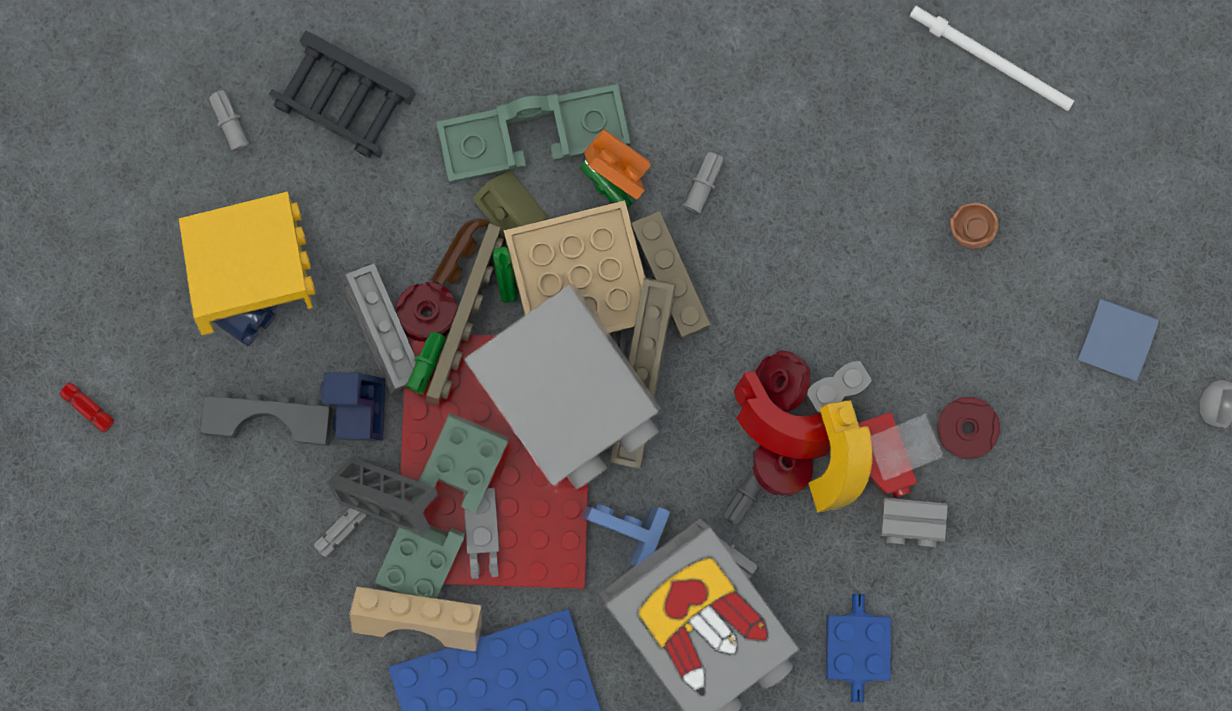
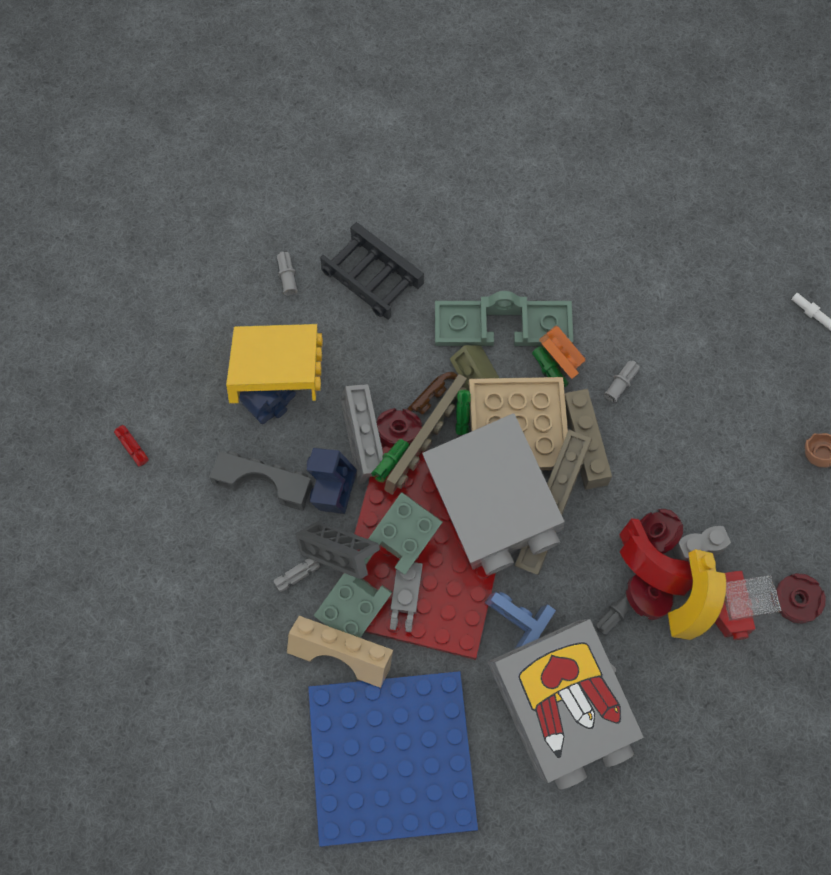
camera: 10 degrees right, 15 degrees down
blue plate [826,594,891,702] -> none
light grey brick [879,498,948,547] -> none

